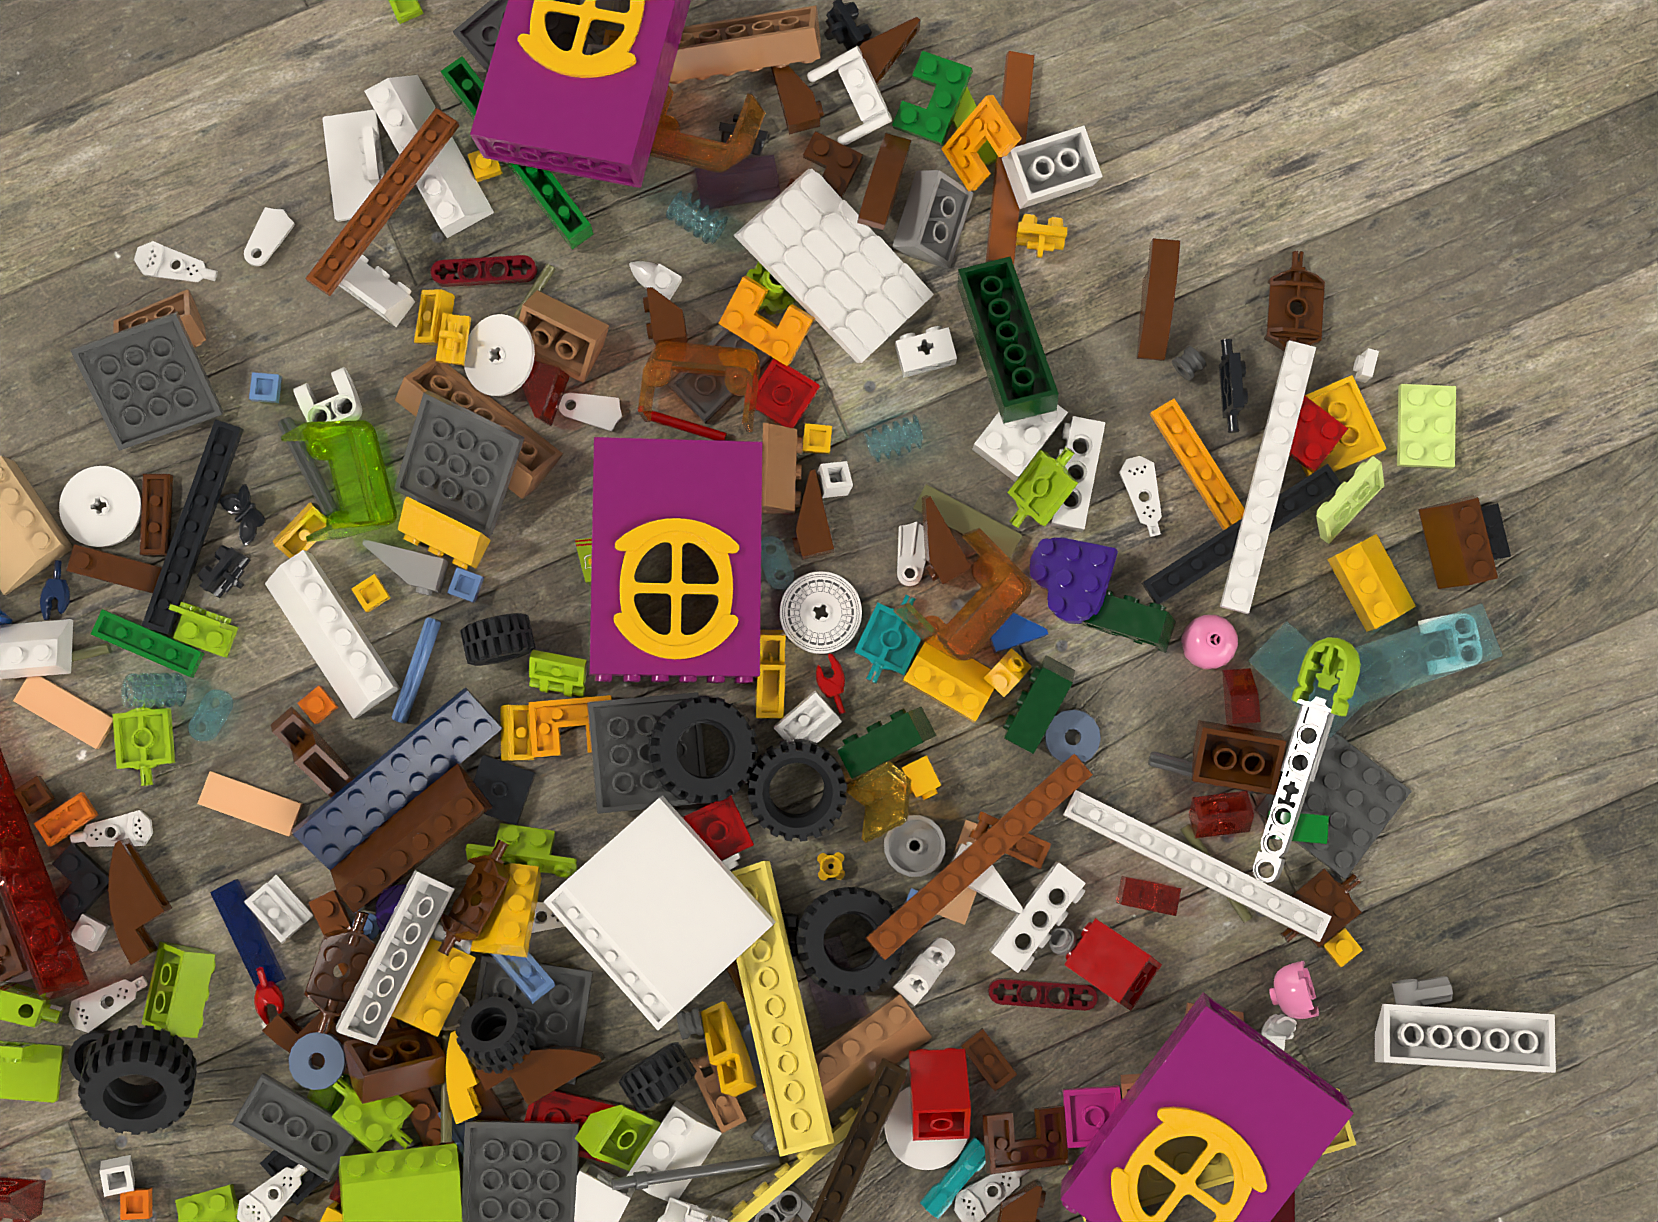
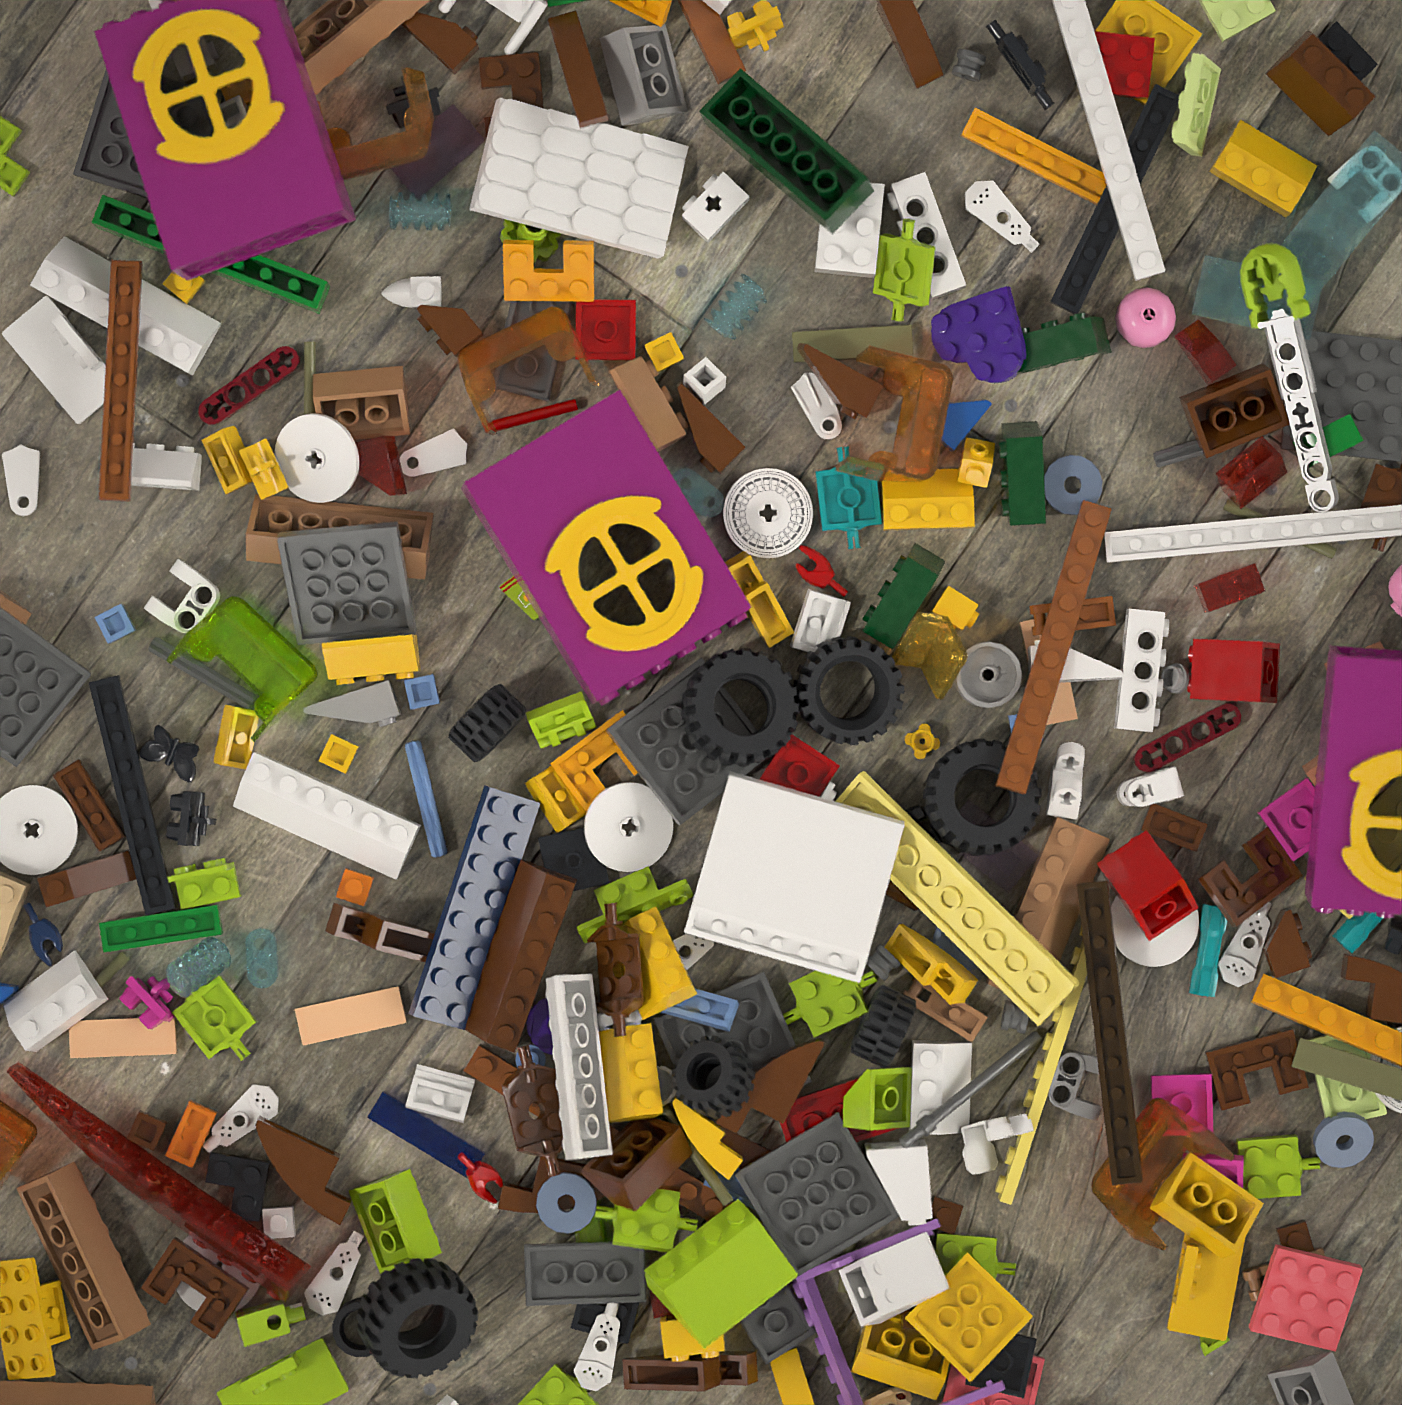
camera: 35 degrees left, 5 degrees up
none -> dark pink hips [119,976,175,1030]
none -> white piece [584,782,673,872]
none -> lime plate [782,970,878,1038]
none -> white piece [1116,766,1184,807]

